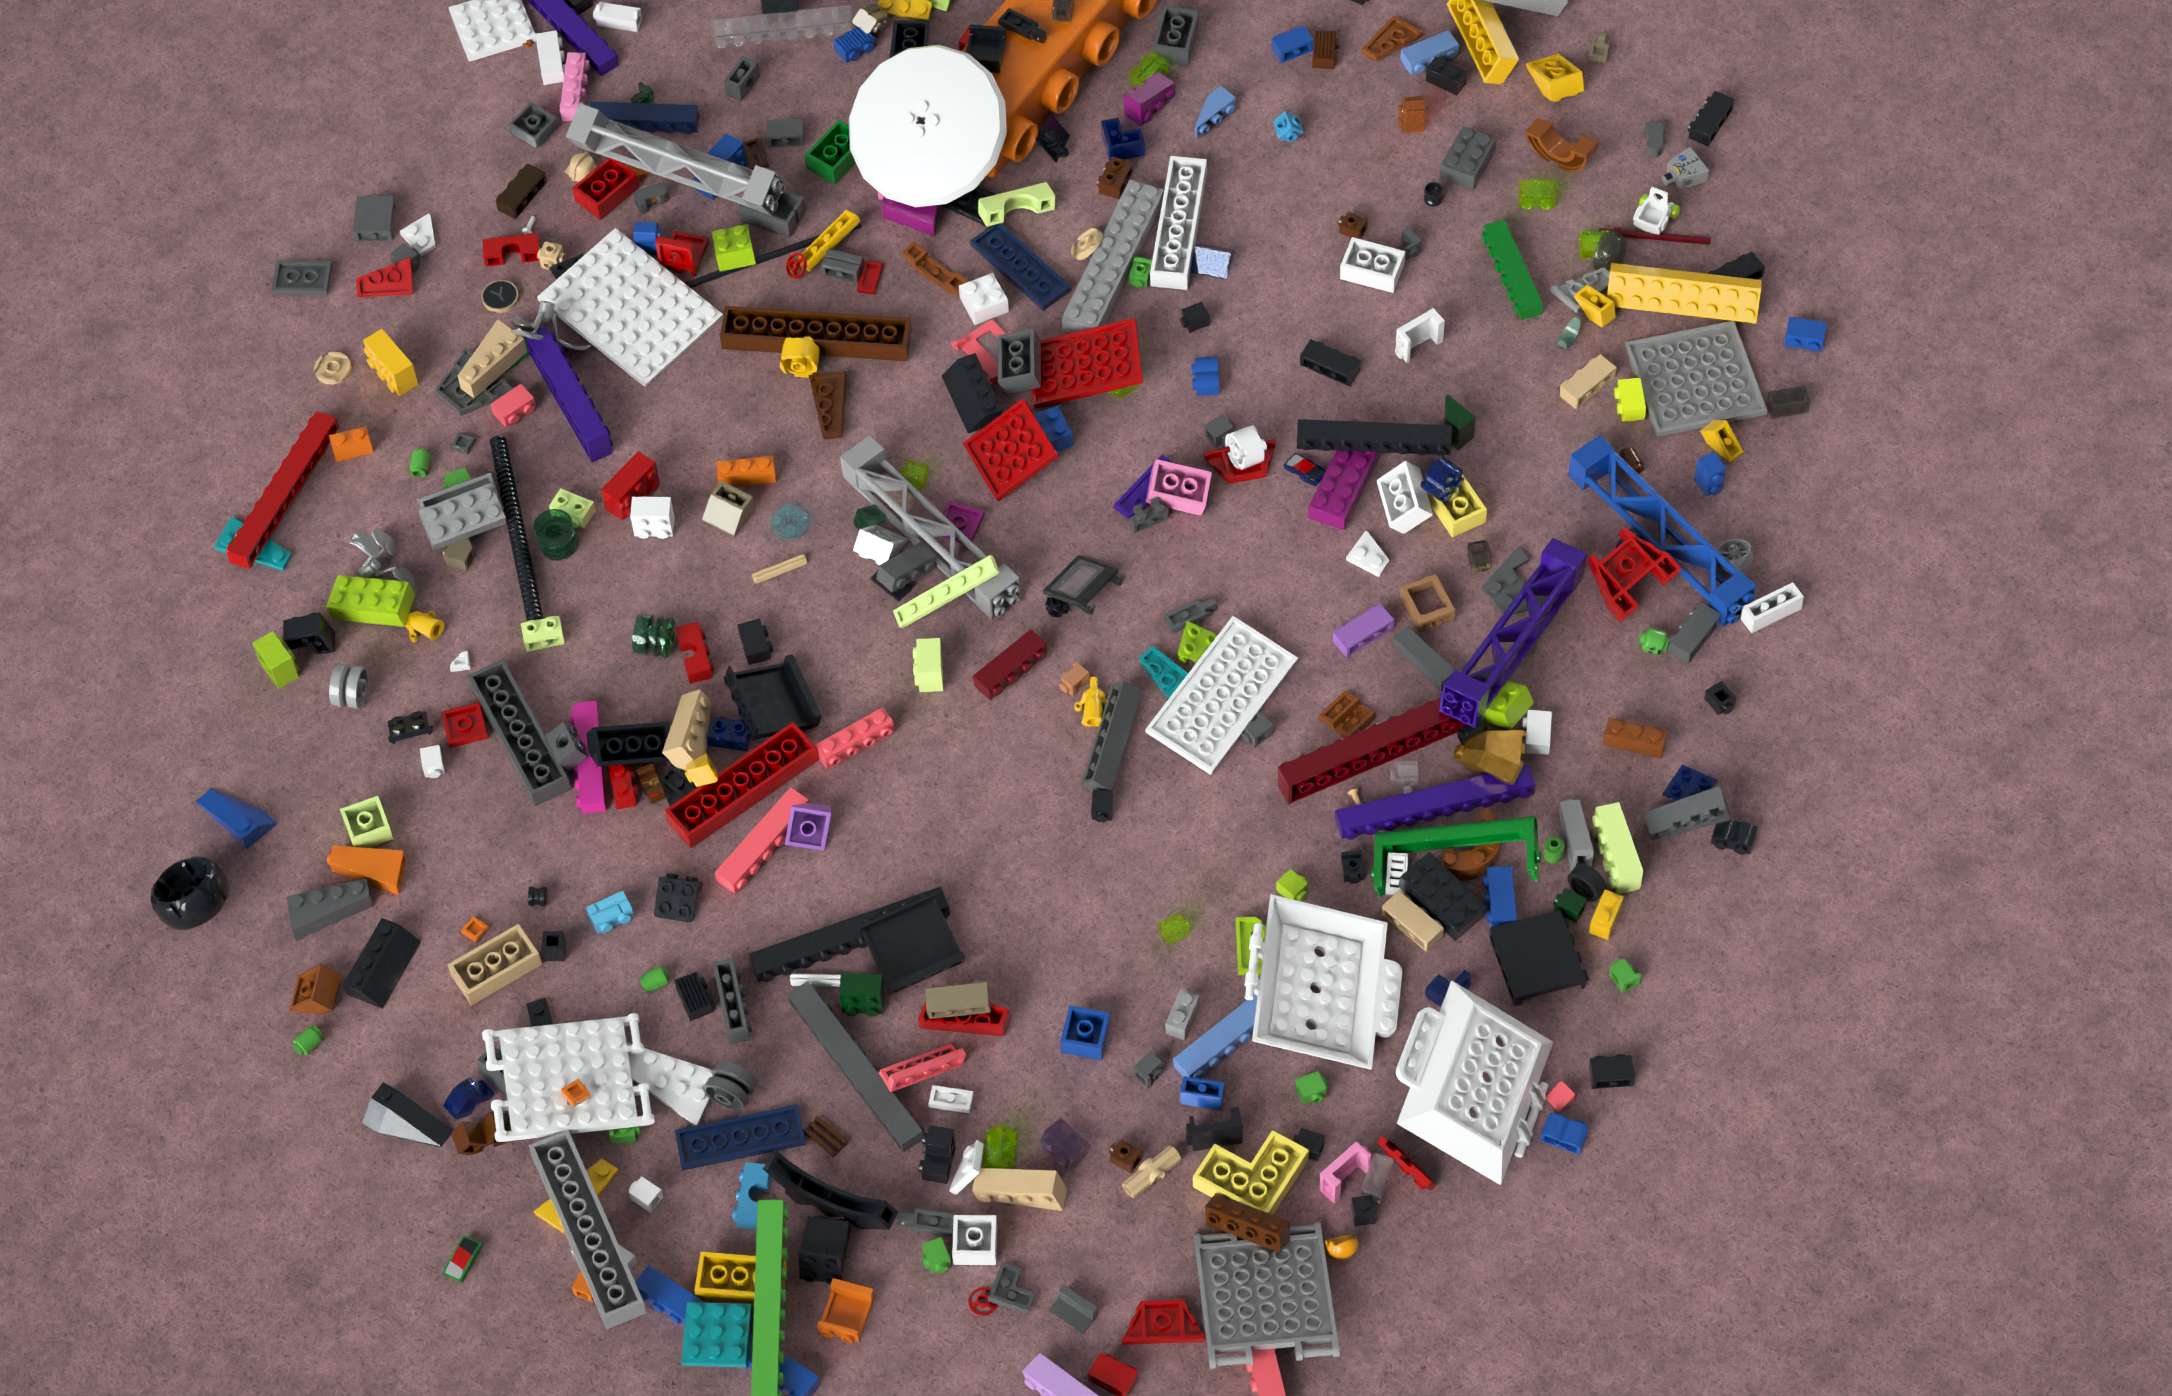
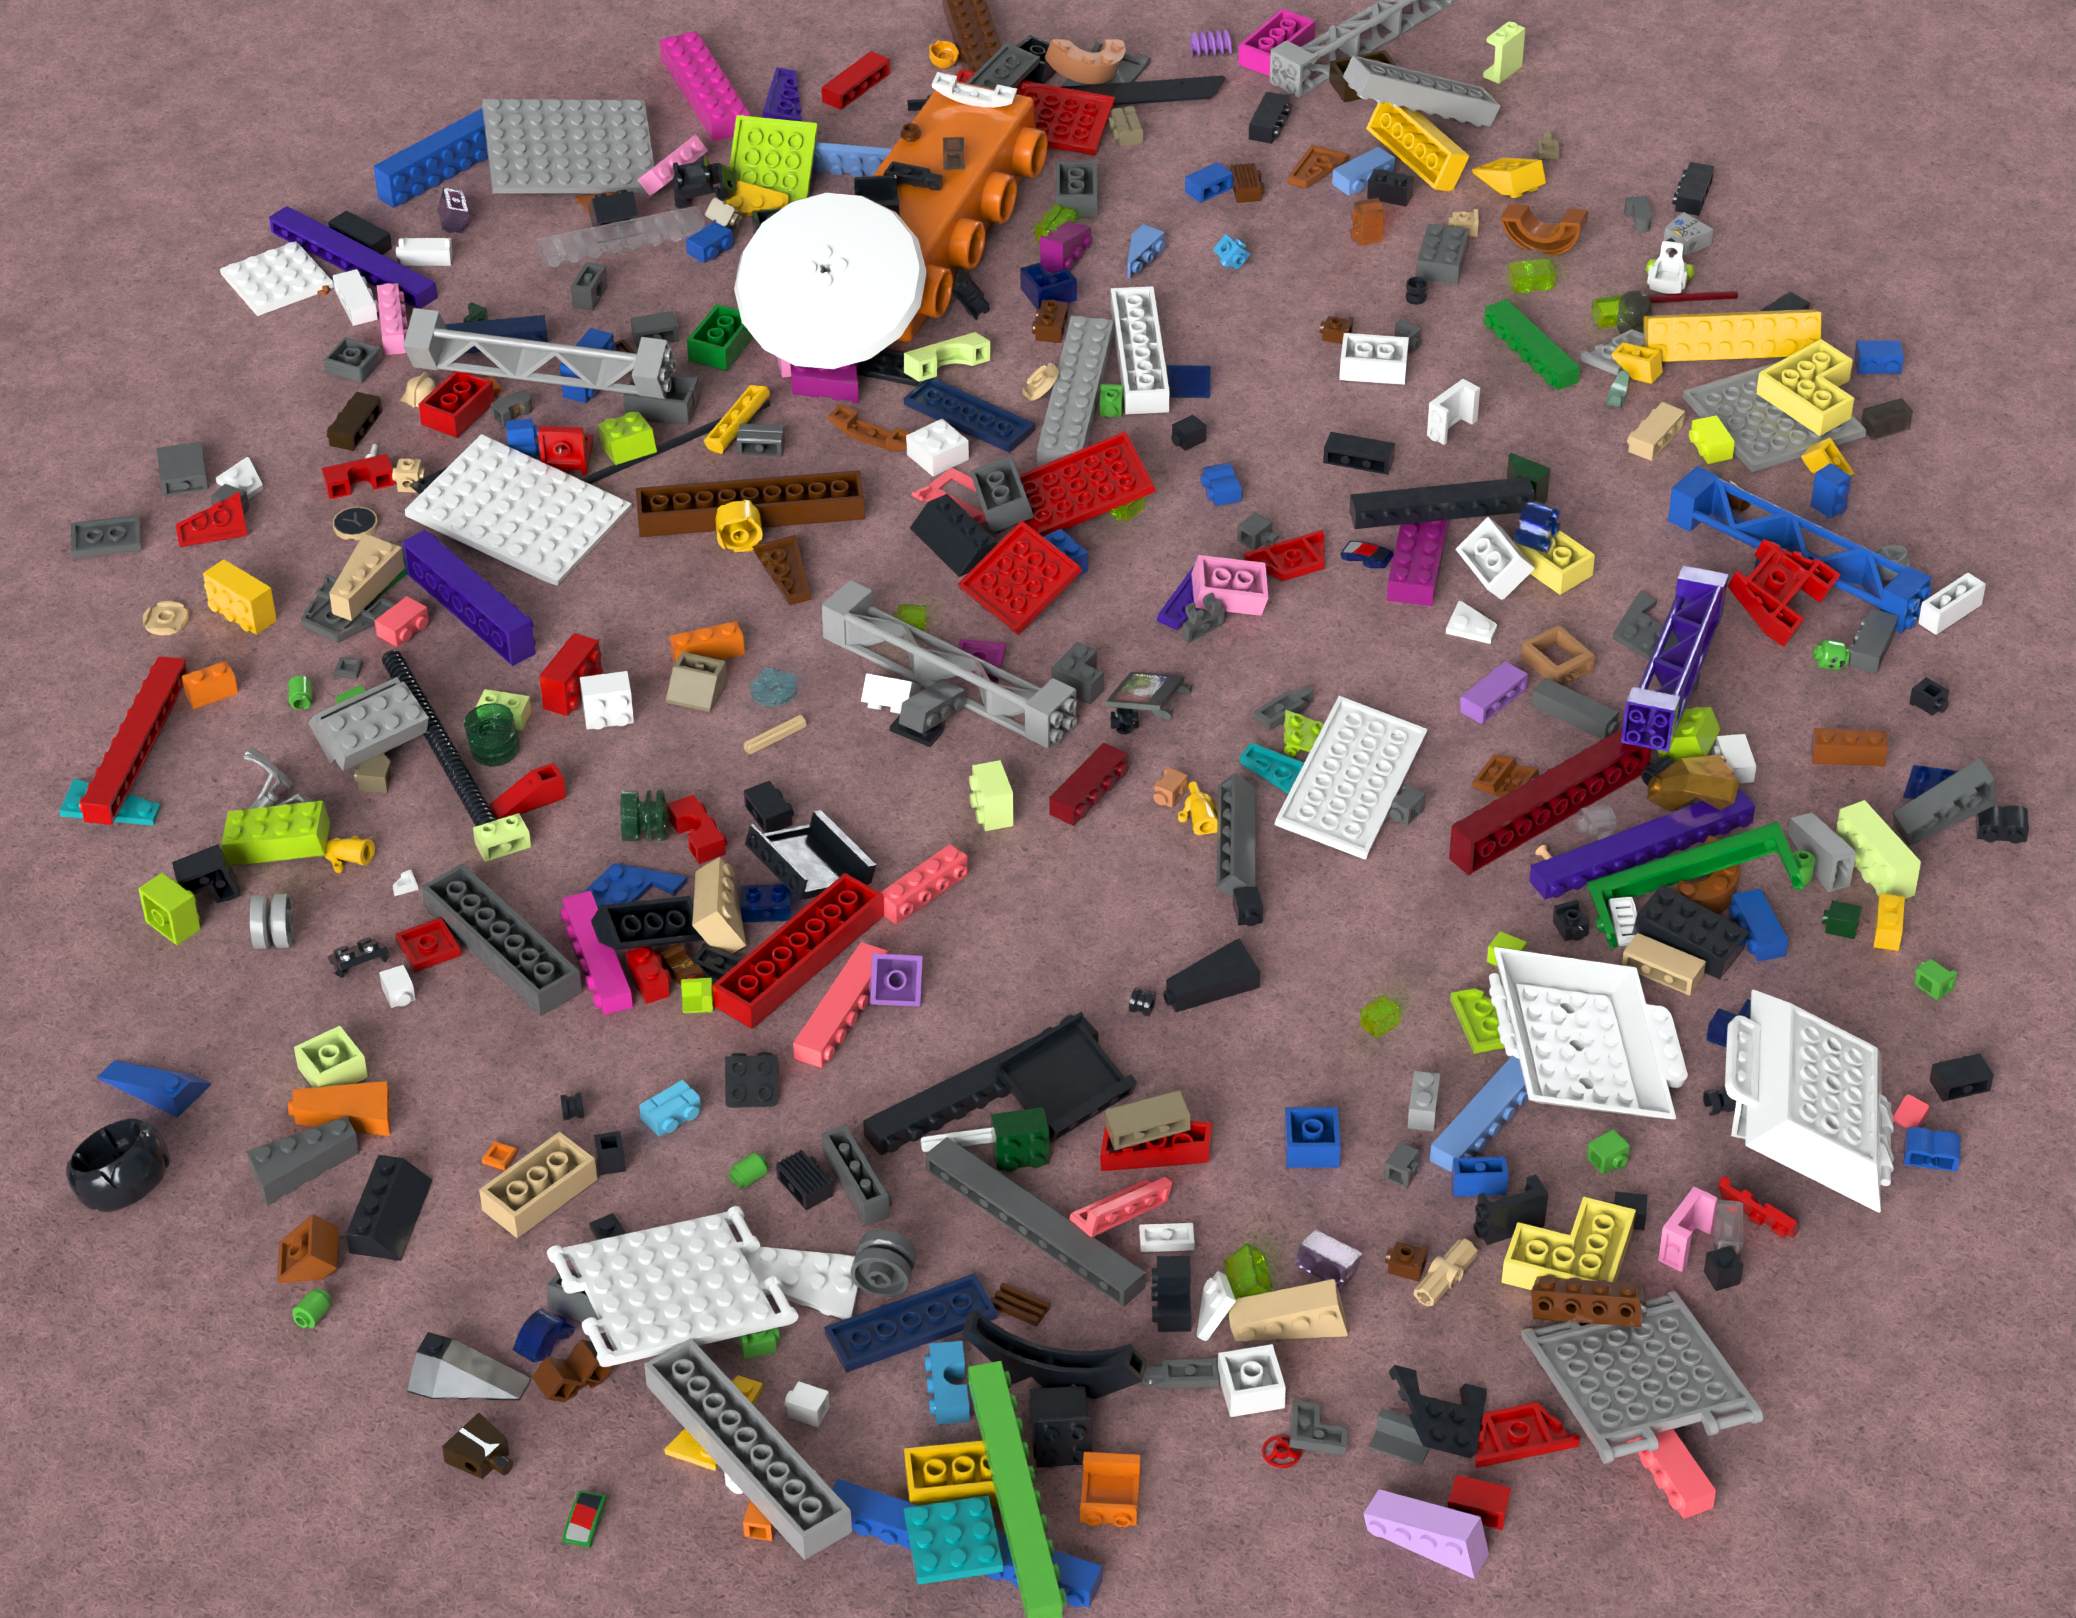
camera: 15 degrees left, 15 degrees down
light grey plant [511,300,592,350] -> none
dark grey brick [545,721,588,771] -> none
orange tile [561,1079,590,1107] -> none
yellow slope [685,753,718,787] -> none
red piece [786,253,807,279] -> none
clear green bracket [853,504,886,531] -> none
red tile [857,260,883,295] -> none
yellowish green tile [893,555,1000,628] -> none
bright green brick [921,1237,951,1274] -> none
white brick [1225,425,1267,470] -> none
light orange hair [1325,1235,1359,1259] -> none
clear smoke brick [1467,540,1492,573] -> none
black panel [1489,910,1588,1006] -> none
black tyre [1568,863,1607,902] -> none
none -> dark brown torso [442,1412,513,1479]
none -> red slope [489,762,566,820]
none -> blue wing [583,863,687,909]
none -> lime panel [681,978,713,1013]
none -> dark grey brick [1051,642,1104,704]
none -> black wheel [1129,987,1156,1017]
none -> black slope [1163,939,1260,1012]
none -> black wing [1389,1365,1487,1459]
none -> tan brick [1448,209,1479,237]
none -> light yellow brick [1756,339,1854,436]

